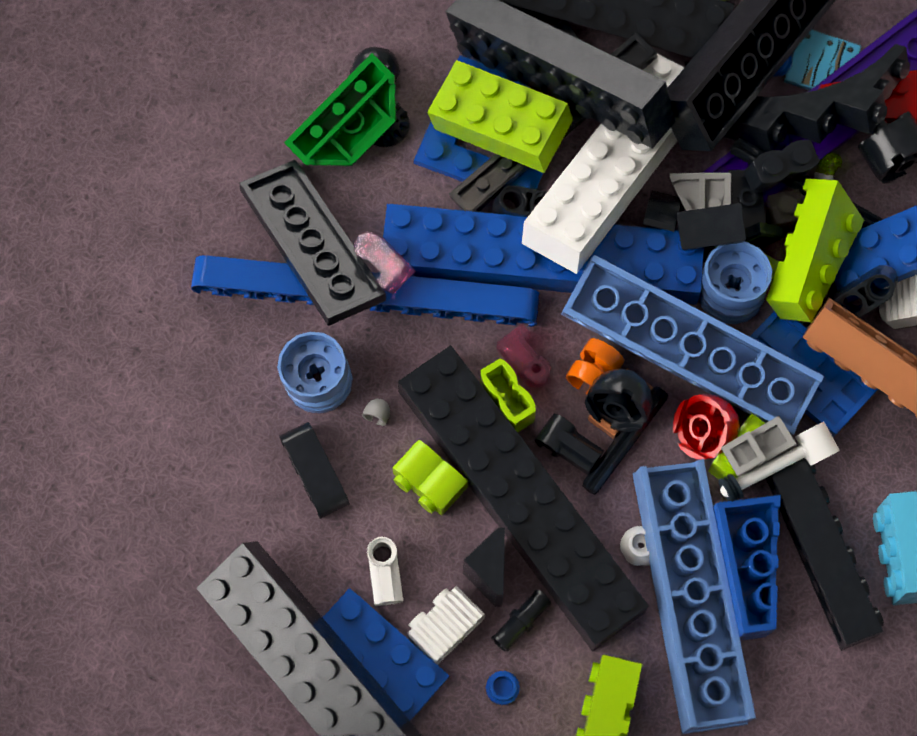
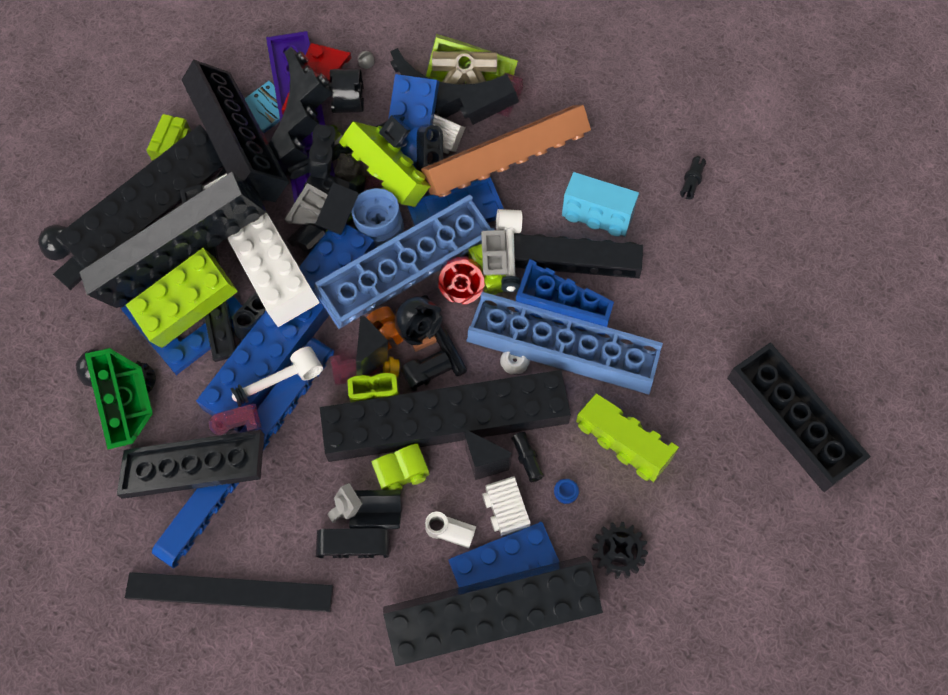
camera: 60 degrees left, 5 degrees down
medium blue wheel [277,331,353,413] -> none
light grey hinge [362,398,390,426] -> none
none -> black tile [124,572,334,613]
none -> white piece [231,346,323,406]
none -> light grey plate [327,483,362,523]
none -> black panel [349,490,402,529]
none -> black slope [356,316,388,376]
none -> black panel [379,114,411,148]
none -> yellow plate [383,356,400,378]

